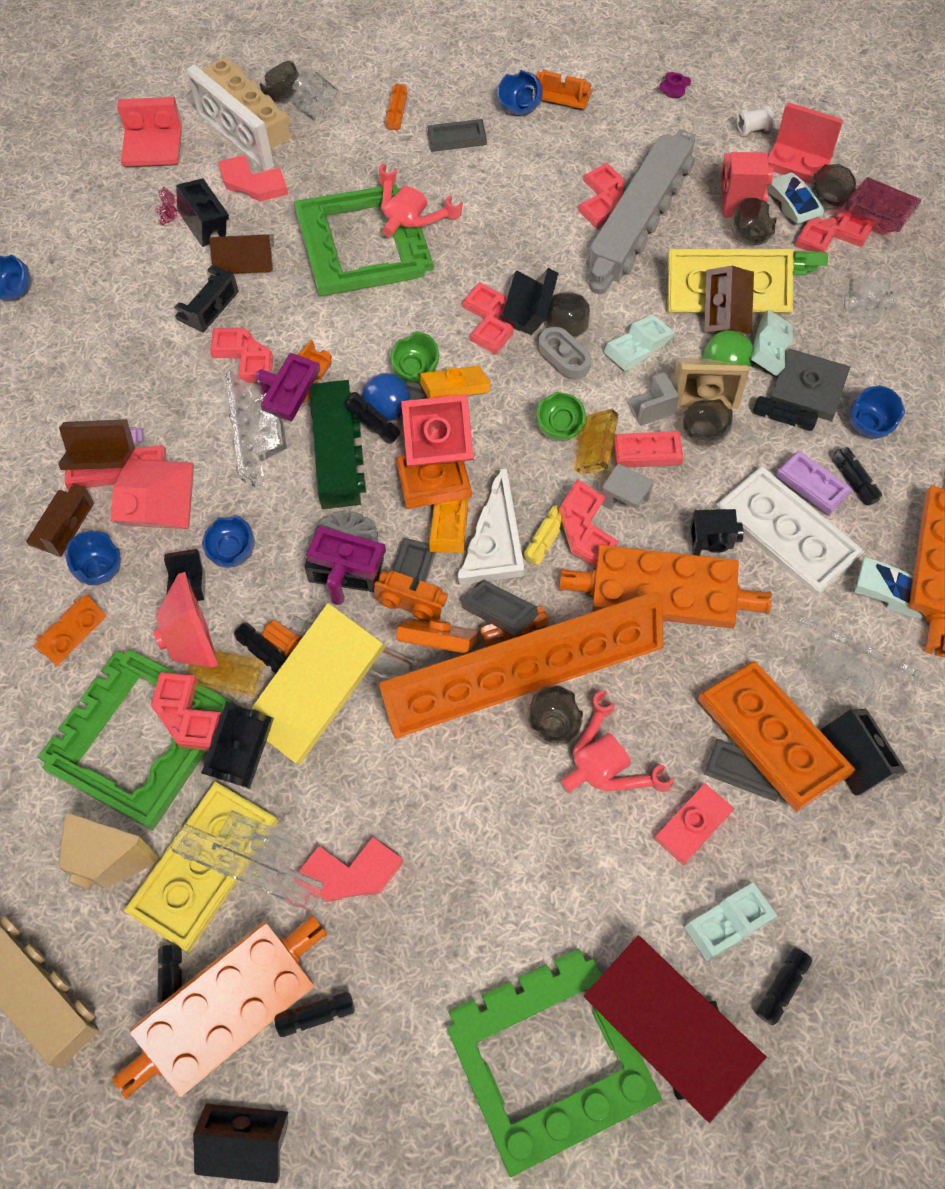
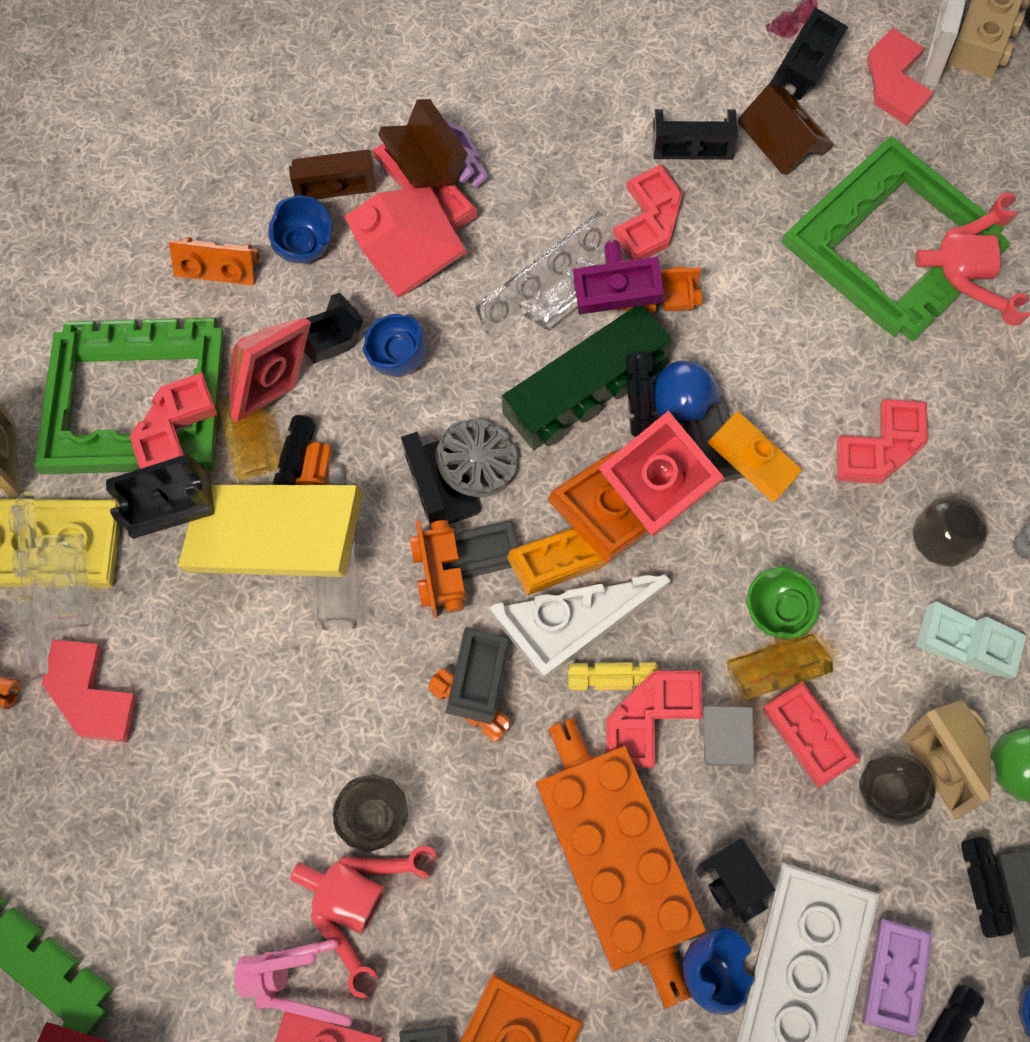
camera: 60 degrees right, 5 degrees up
magenta plate [306,526,386,605] -> none
orange plate [378,591,664,739] -> none
bright green hair [390,331,440,383] -> none
orange plate [396,618,479,654] -> none
black panel [500,267,559,335] -> none
light grey plate [539,327,591,379] -> none
light grey panel [628,372,679,426] -> none
none -> bright pink plant [234,939,353,1026]
none -> blue hair [683,927,755,1015]

